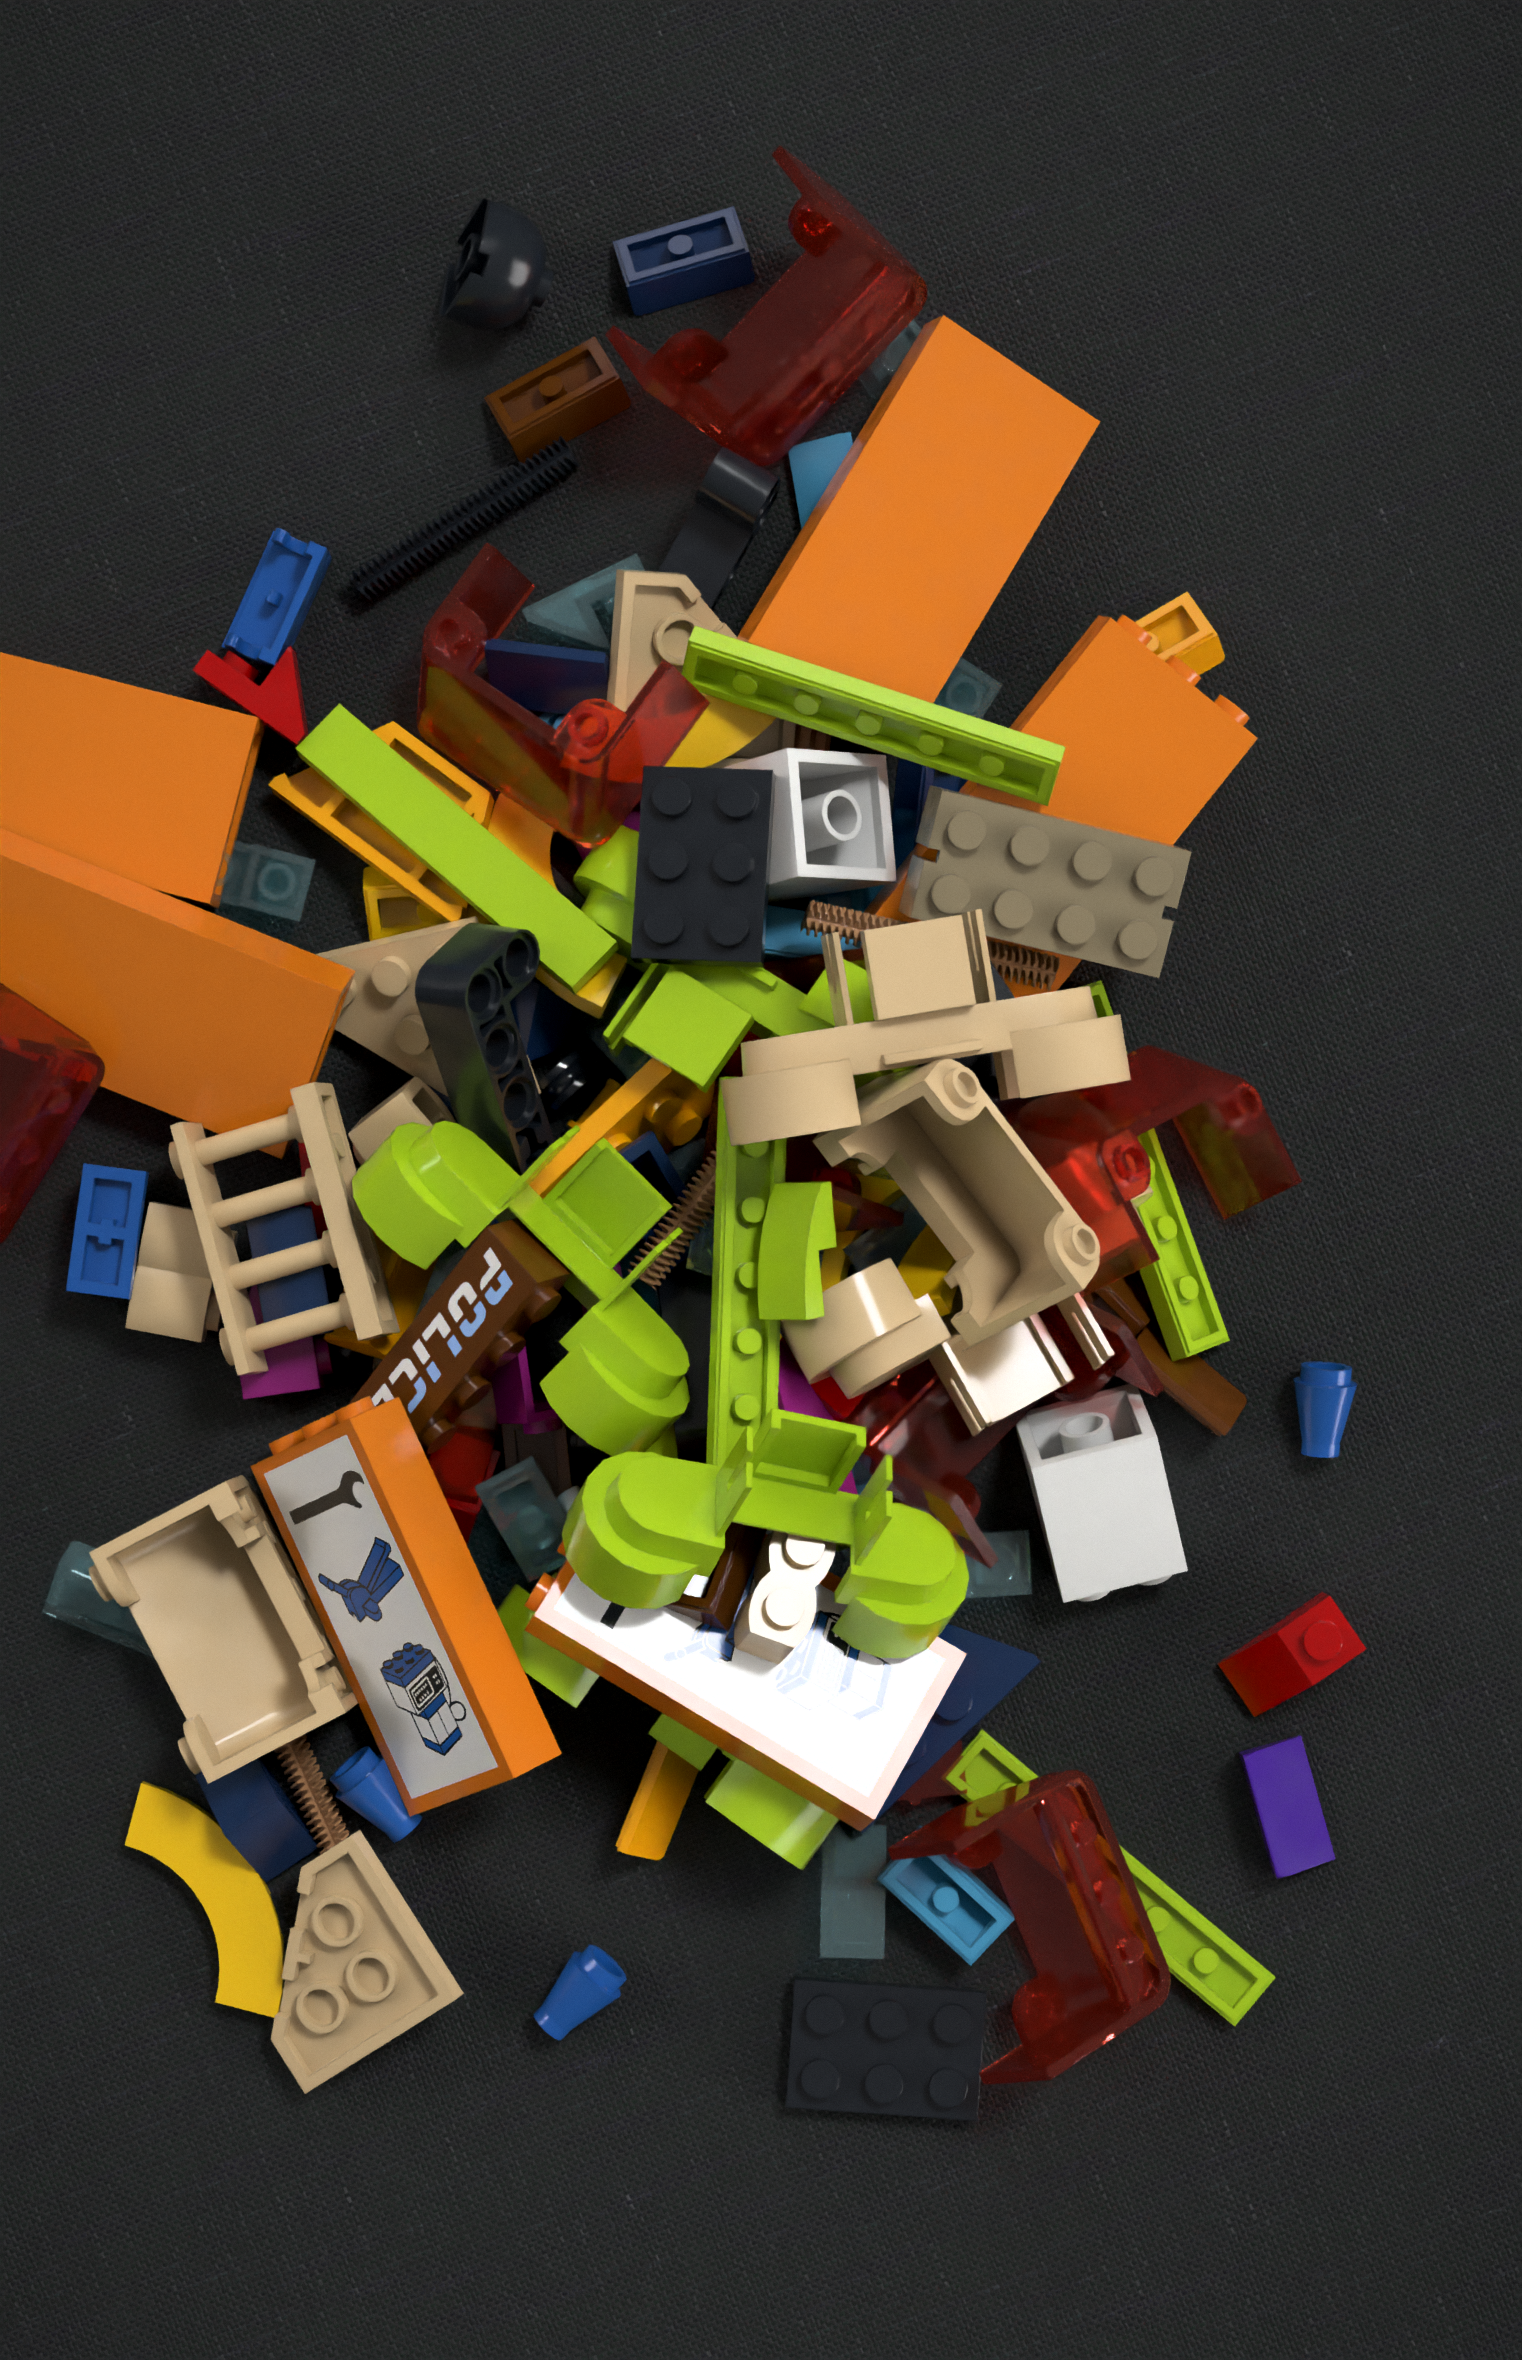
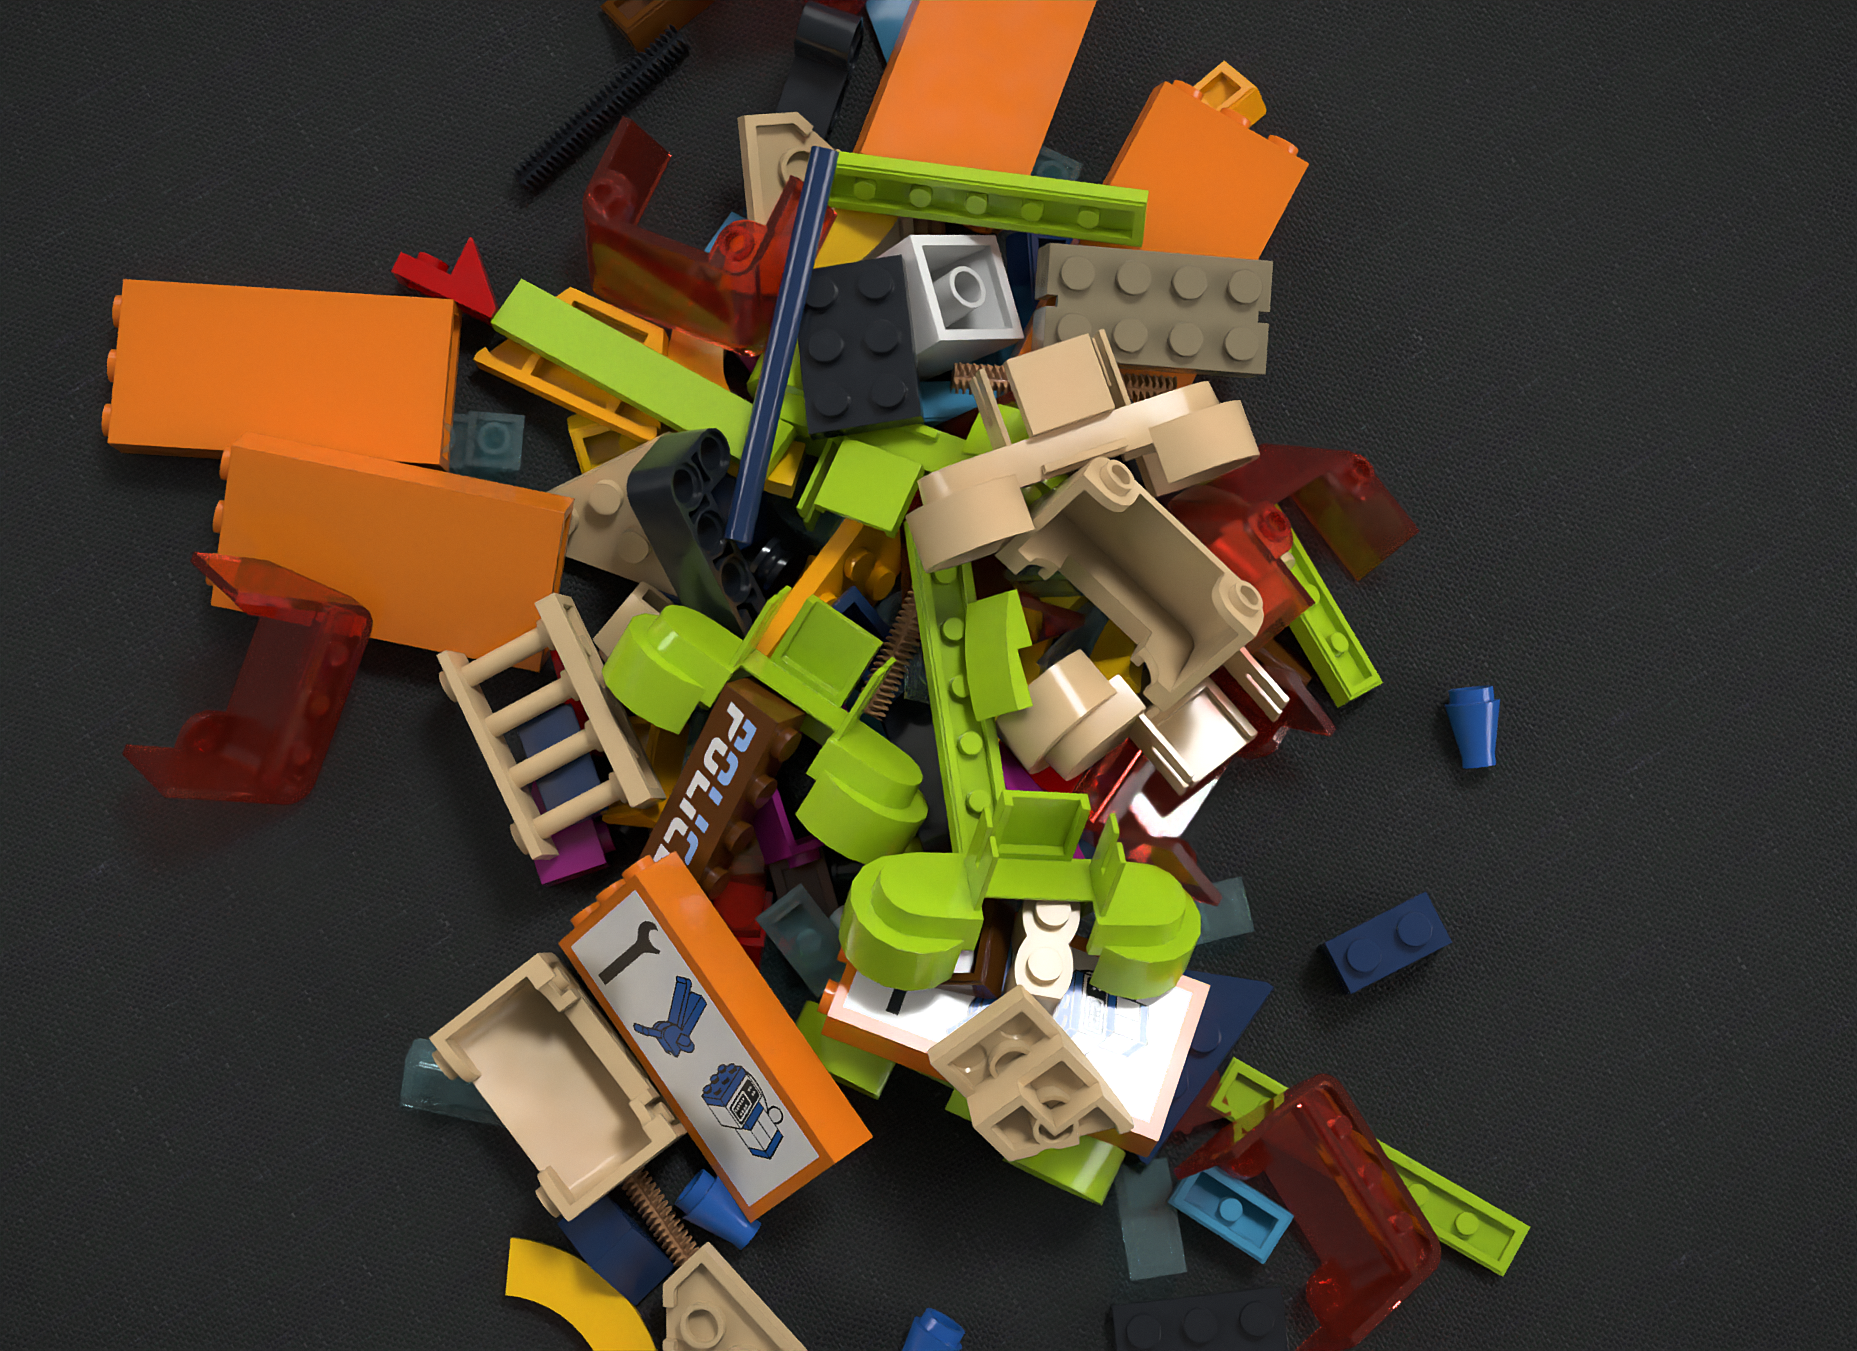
camera: 10 degrees left, 5 degrees down
blue hinge [66,1163,149,1299] -> none
tan brick [125,1201,238,1343] -> none
blue hinge [222,528,332,670] -> none
dark blue slope [484,638,610,717] -> none
clear light blue slope [522,553,645,657] -> none
light orange slope [615,1740,699,1860] -> none
white slope [1012,1382,1188,1603] -> none
reddish brown slope [1122,1320,1247,1436] -> none
red slope [1217,1592,1366,1717] -> none
dark purple slope [1239,1735,1335,1879] -> none
none -> dark blue piece [723,146,839,544]
none -> tan slope [927,983,1135,1162]
none -> dark blue brick [1318,892,1452,995]

